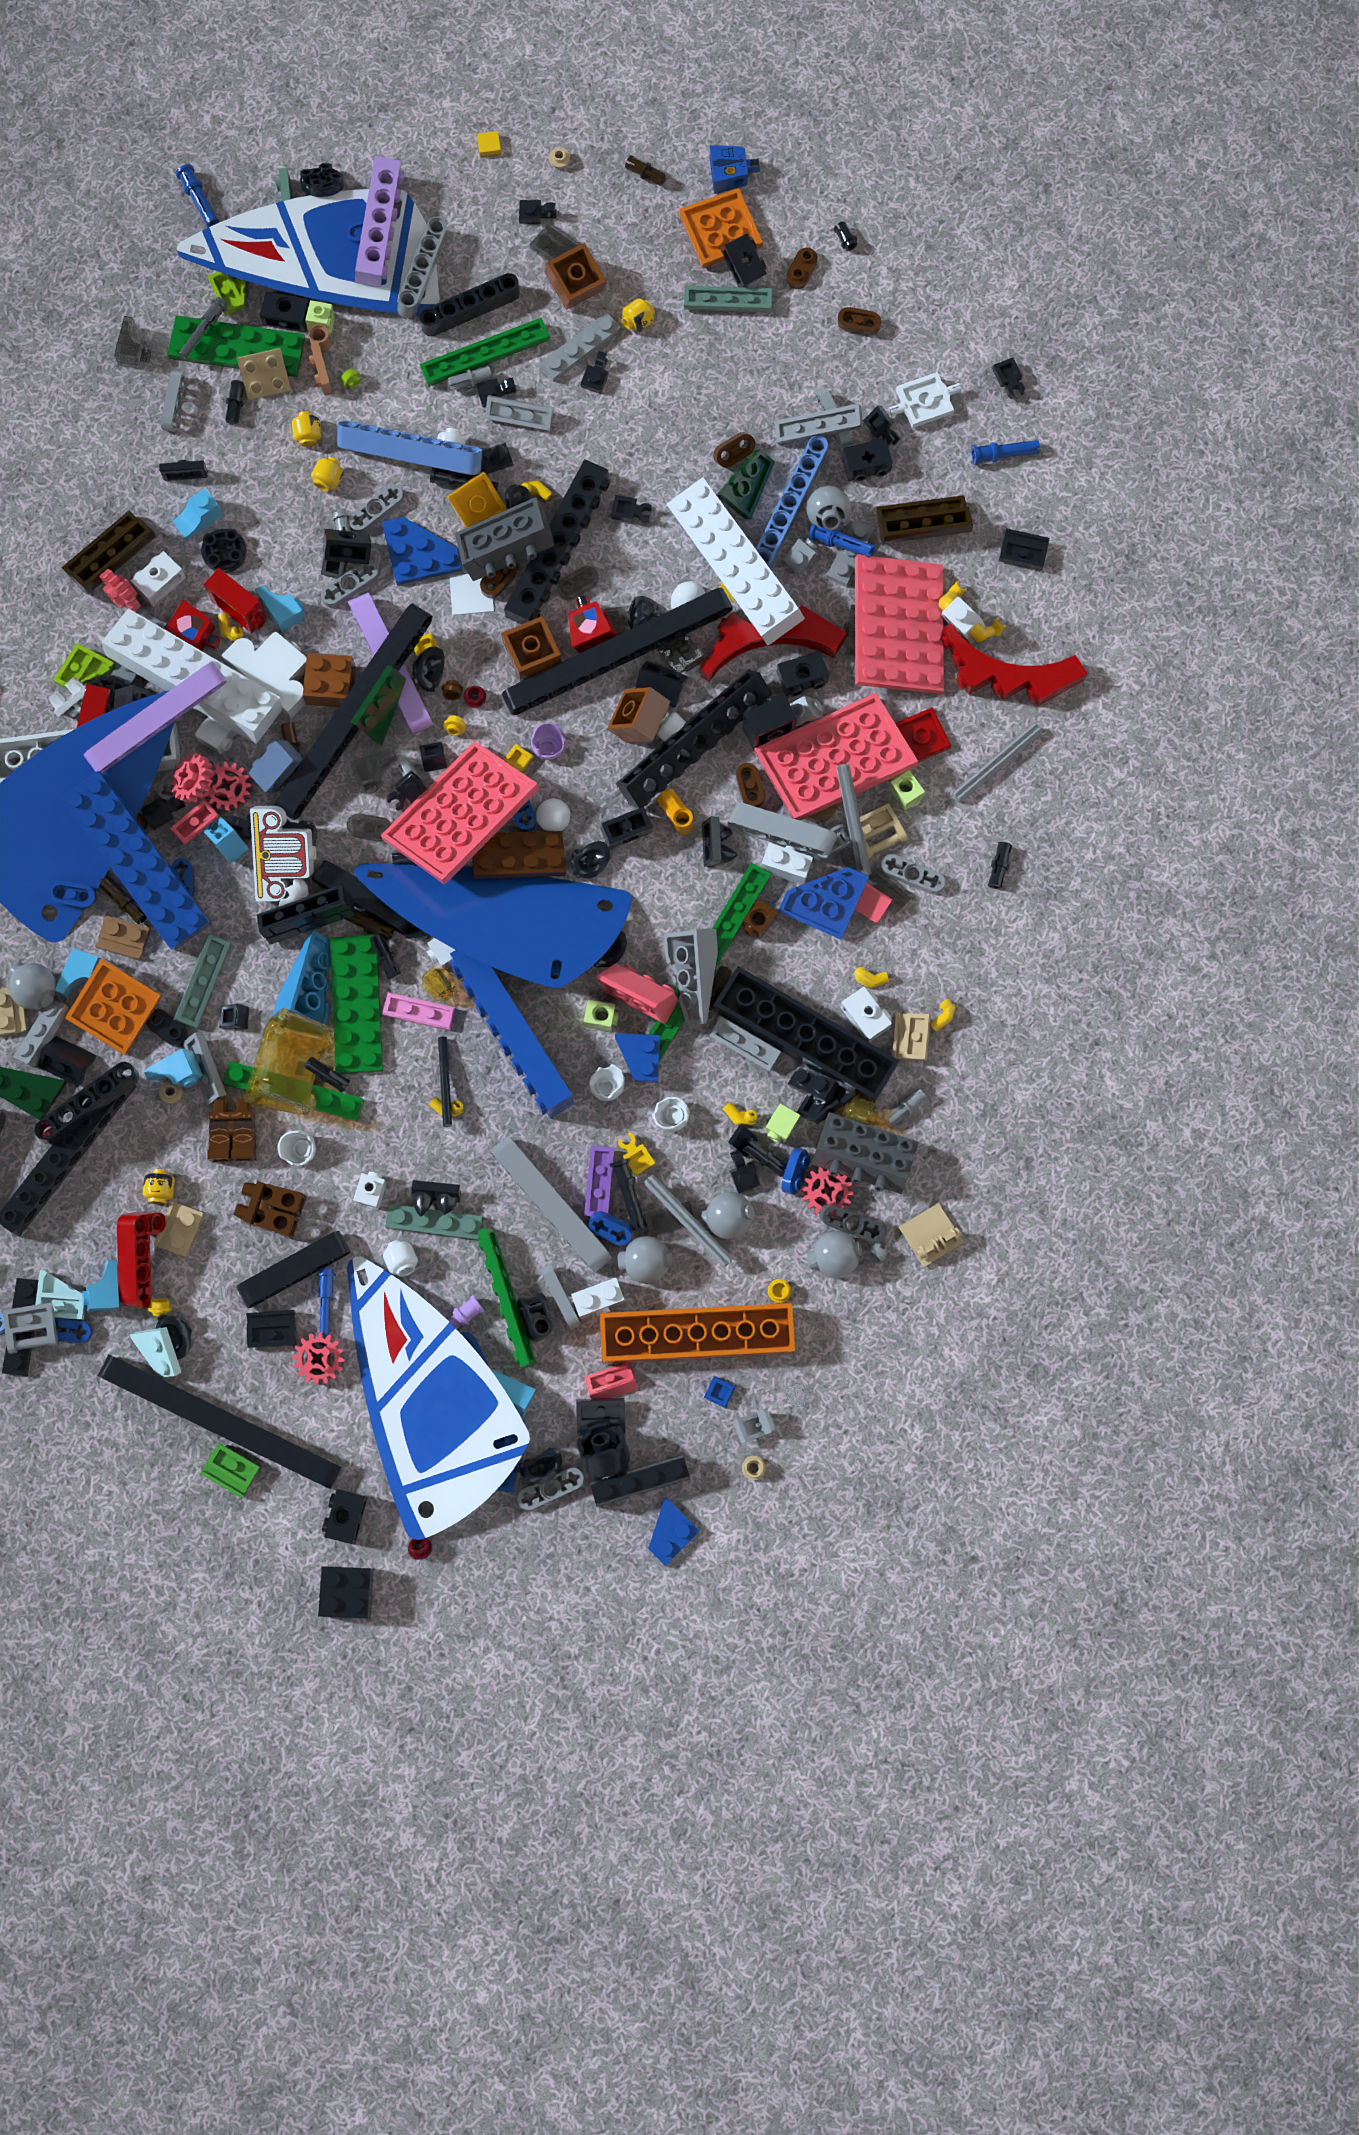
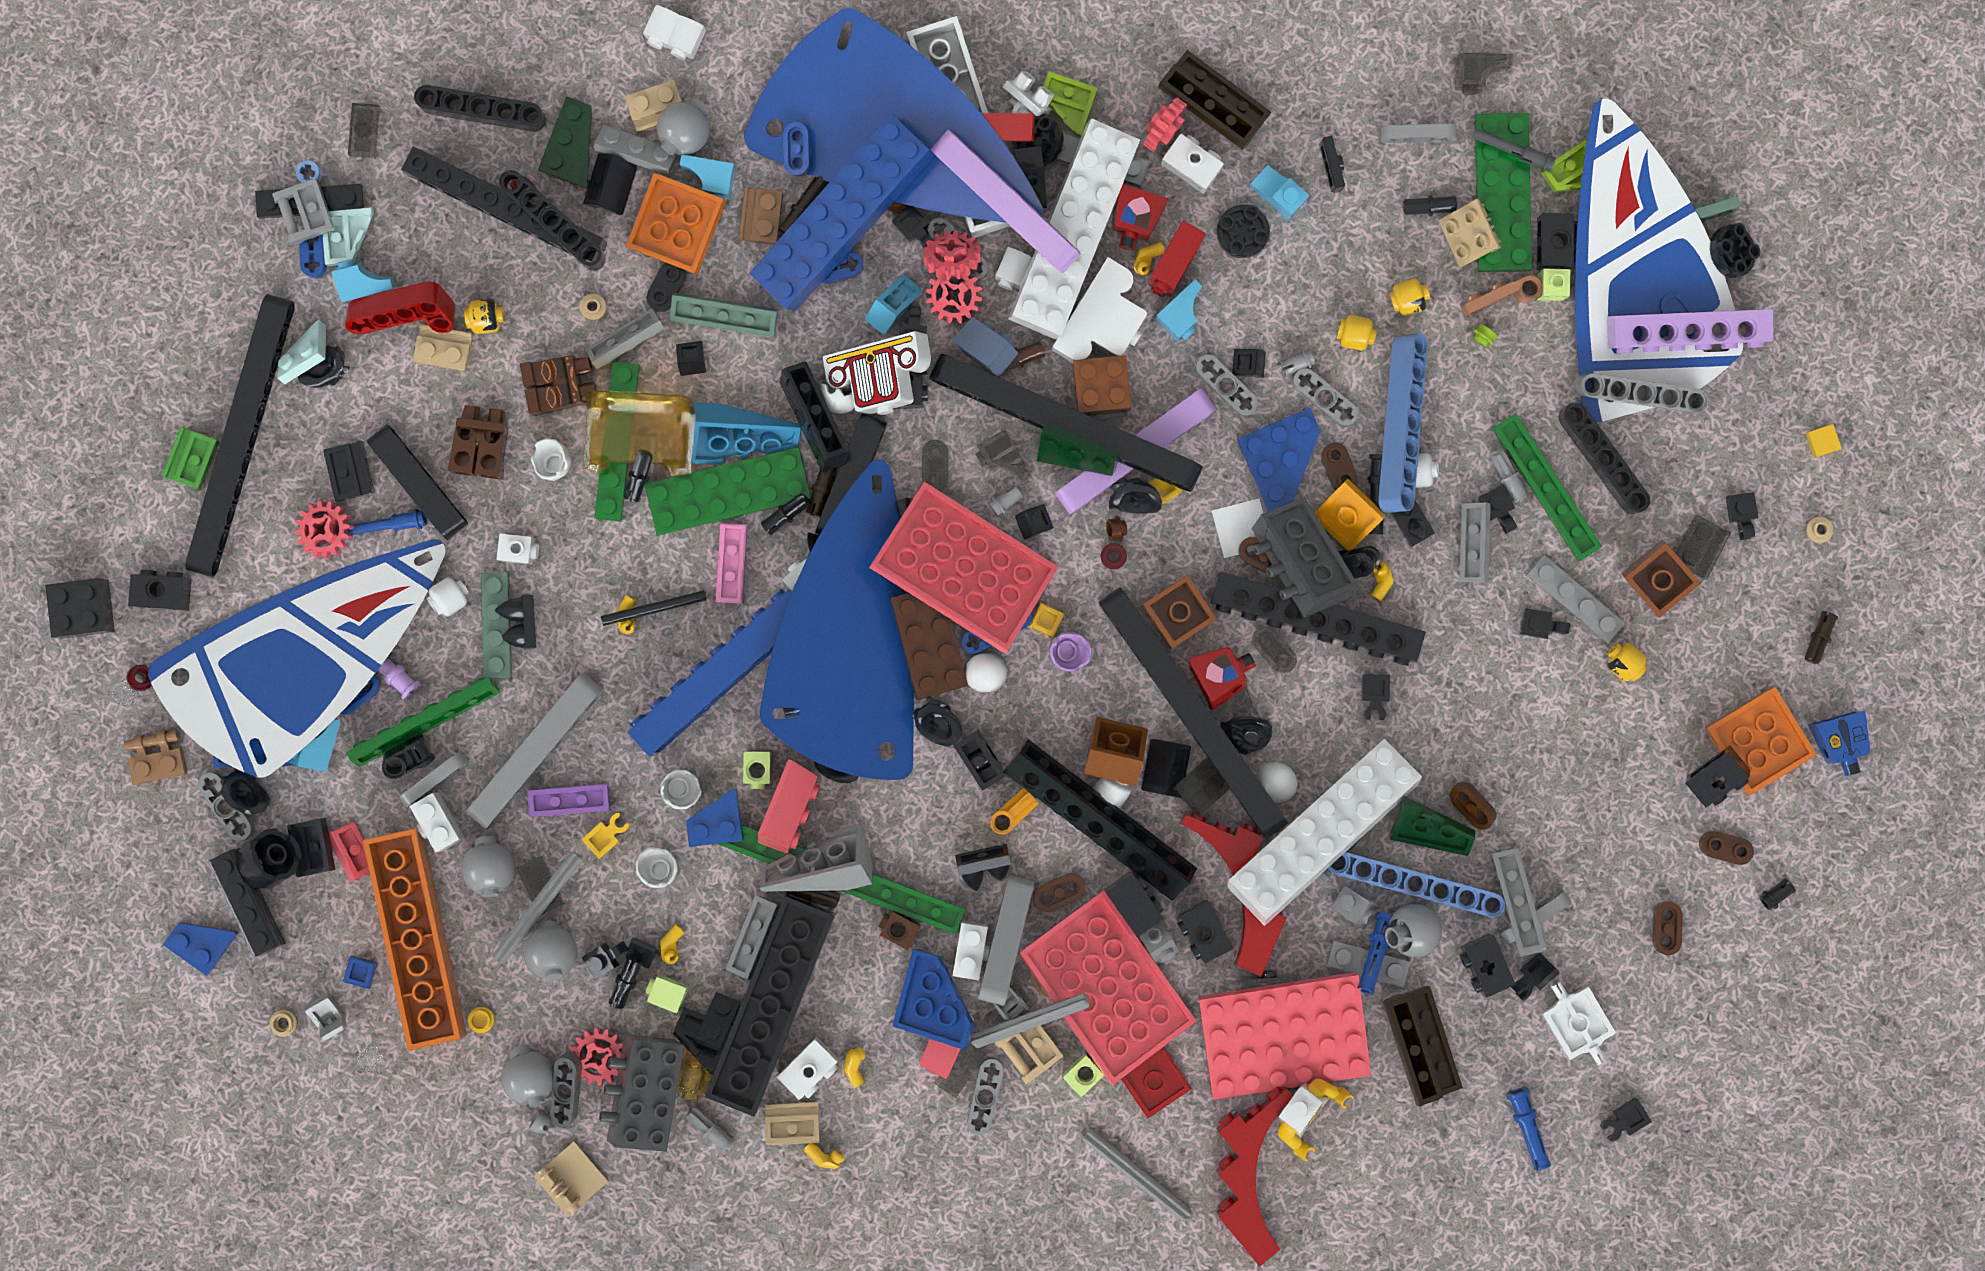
camera: 80 degrees right, 10 degrees up
medium azure arch [143,1049,203,1088] -> none
yellow plate [148,1298,172,1316] -> none
coral slope [169,799,220,846] -> none
blue pin [175,164,219,228] -> none
black brick [322,529,372,565] -> none
black plate [387,770,428,811] -> none
clear yellow head [422,967,456,1002] -> none
yellow plate [443,715,466,736] -> none
blue beam [589,1211,632,1245] -> none
black pin [609,1158,647,1231] -> none
sand green plate [684,285,772,313] -> none
blue plate [782,1148,810,1195] -> none
black pin [987,842,1012,890] -> none
black plate [999,528,1050,571] -> none
none -> medium nougat plate [124,730,187,785]
none -> reddish brown plate [1321,442,1358,491]

